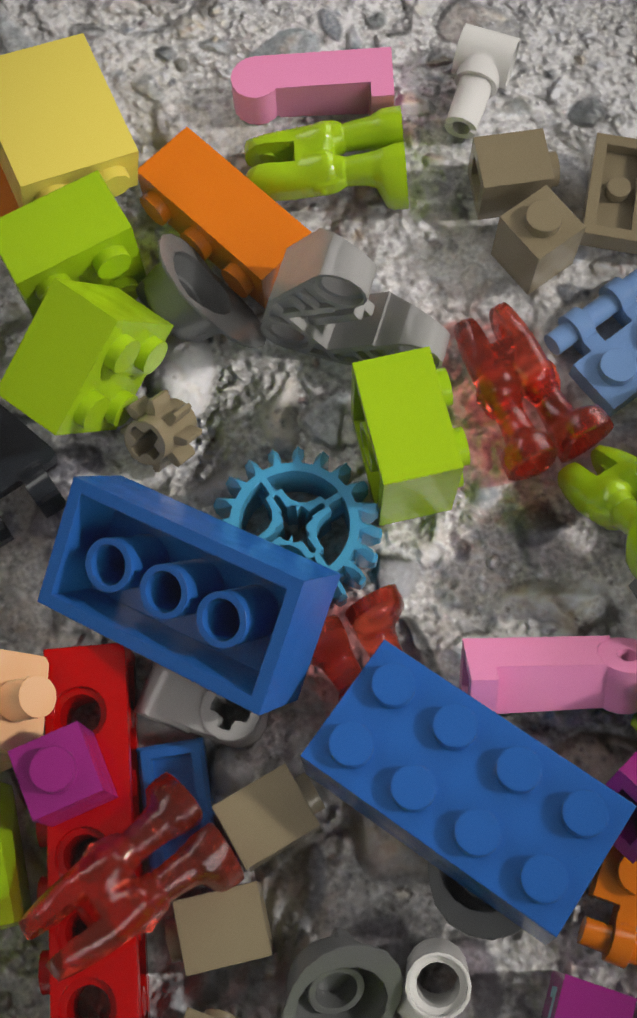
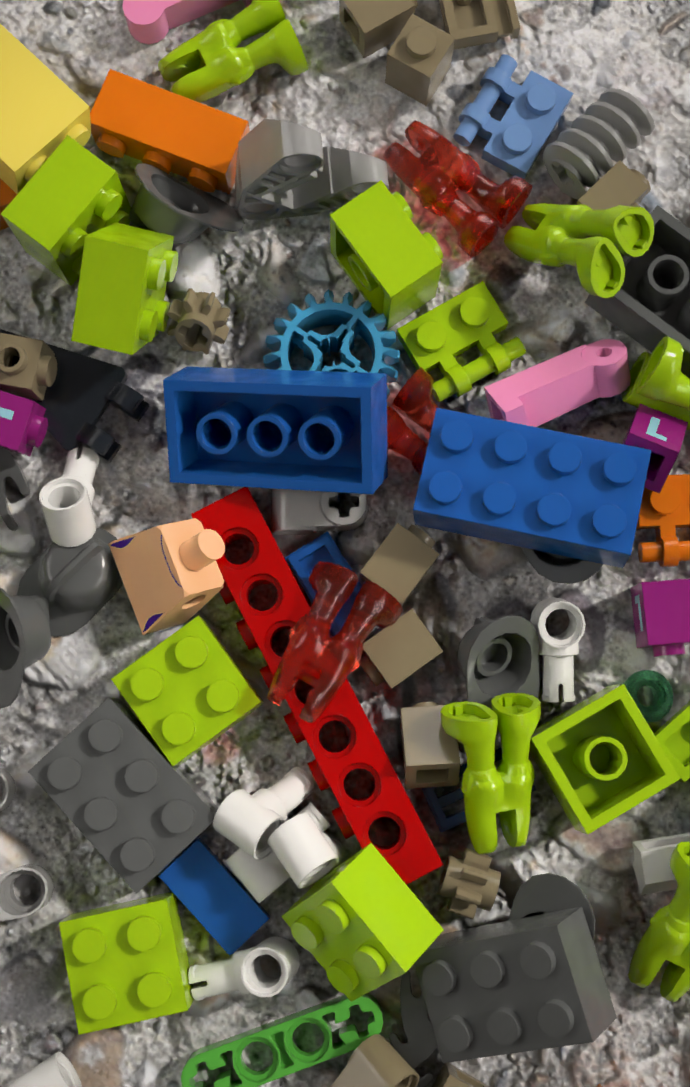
camera: 25 degrees left, 10 degrees up
magenta brick [7,721,119,827] -> none
none -> lime plate [396,281,526,402]

